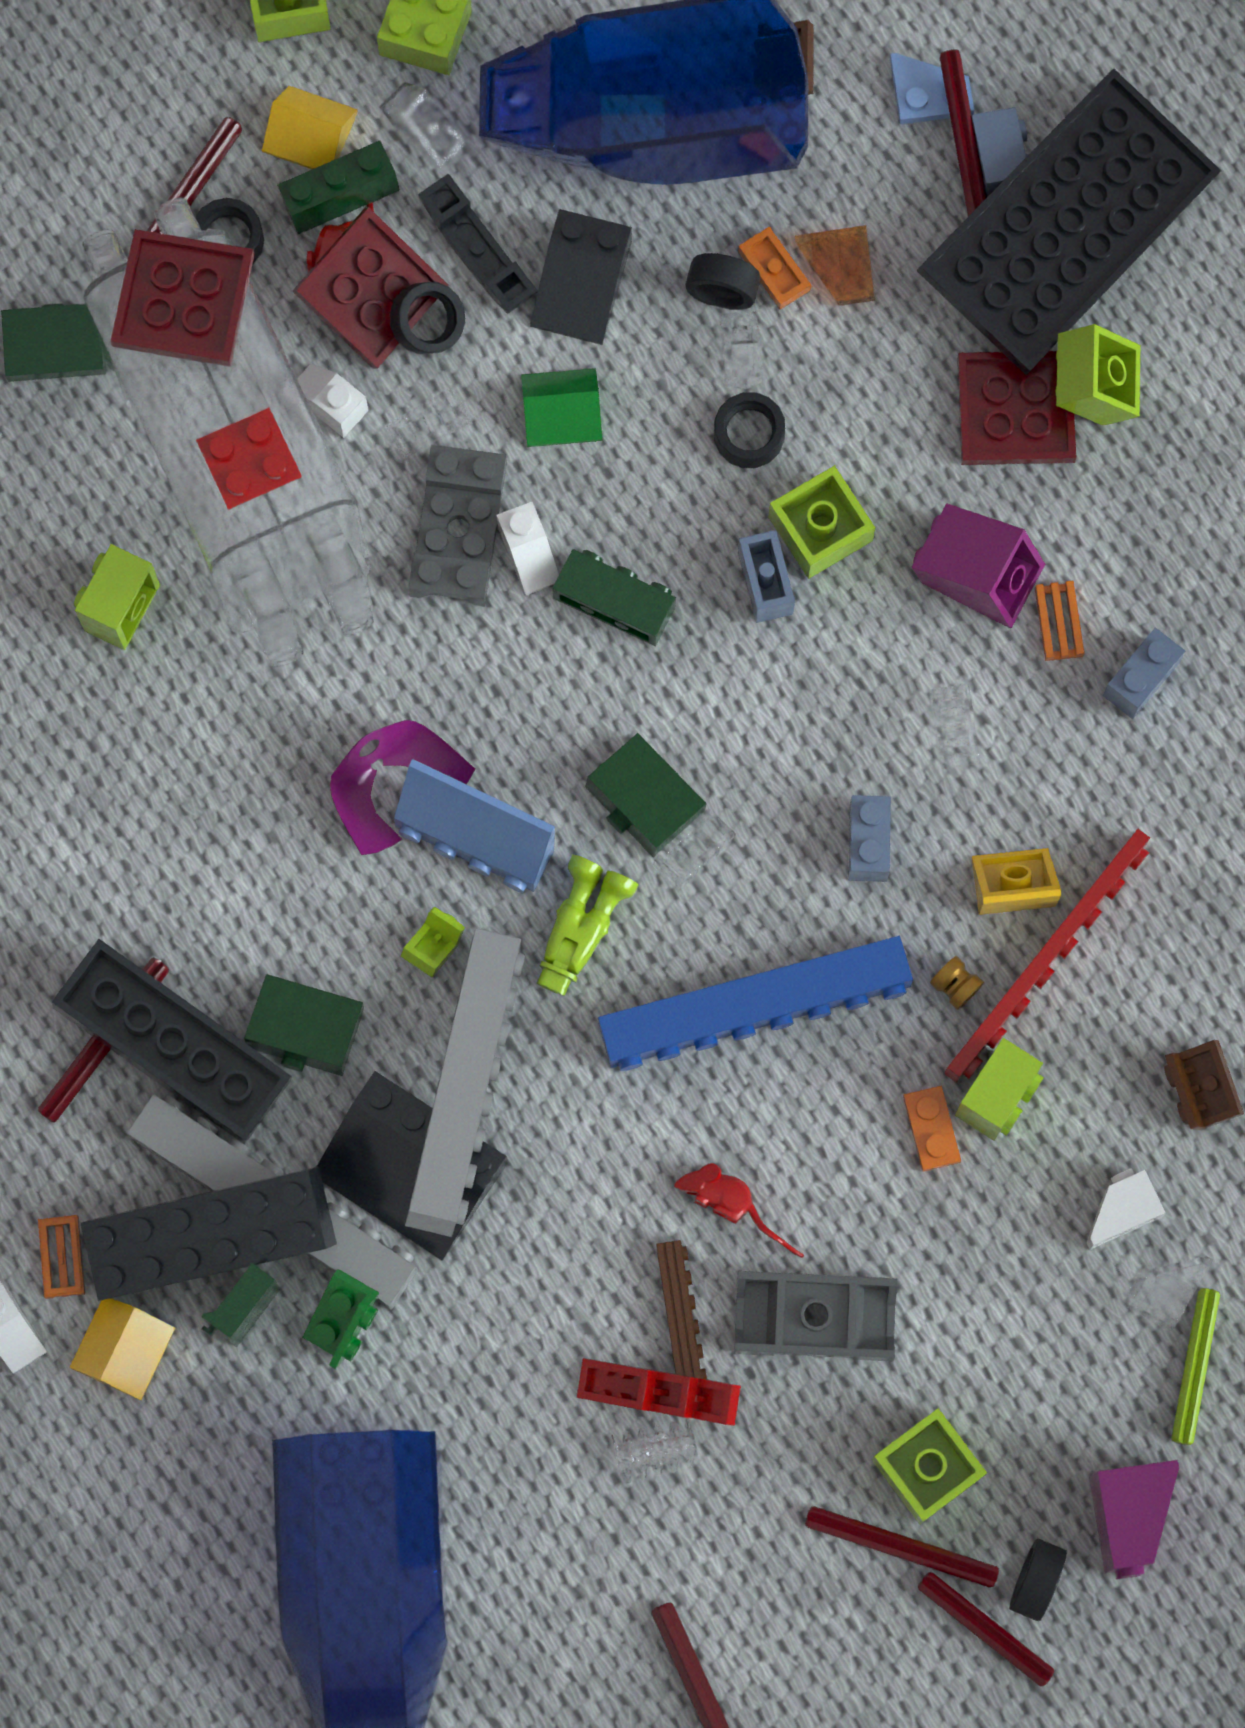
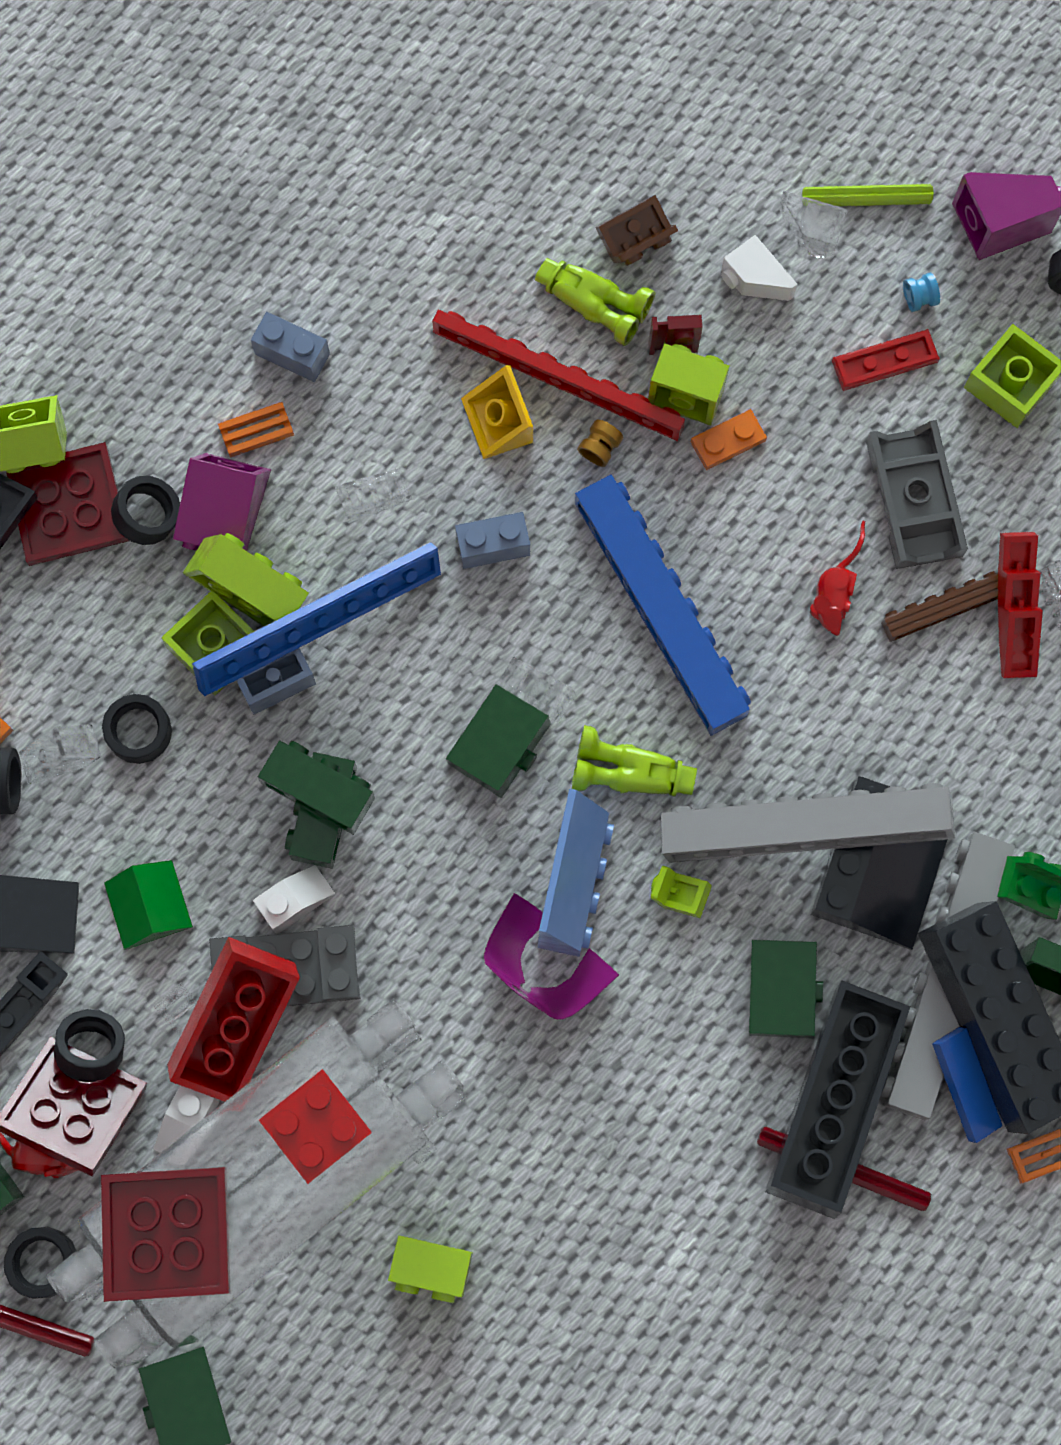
camera: 105 degrees left, 0 degrees up
none -> black tyre [111,475,180,545]
none -> red brick [167,937,300,1107]
none -> lime brick [183,533,309,627]
none -> blue tile [192,542,441,696]
none -> dark green brick [257,740,375,835]
none -> lime piece [534,258,656,346]
none -> dark red plate [648,315,703,355]
none -> red tile [832,329,940,391]
none -> dark azure wheel [903,272,940,312]
none -> blue tile [932,1027,1003,1143]

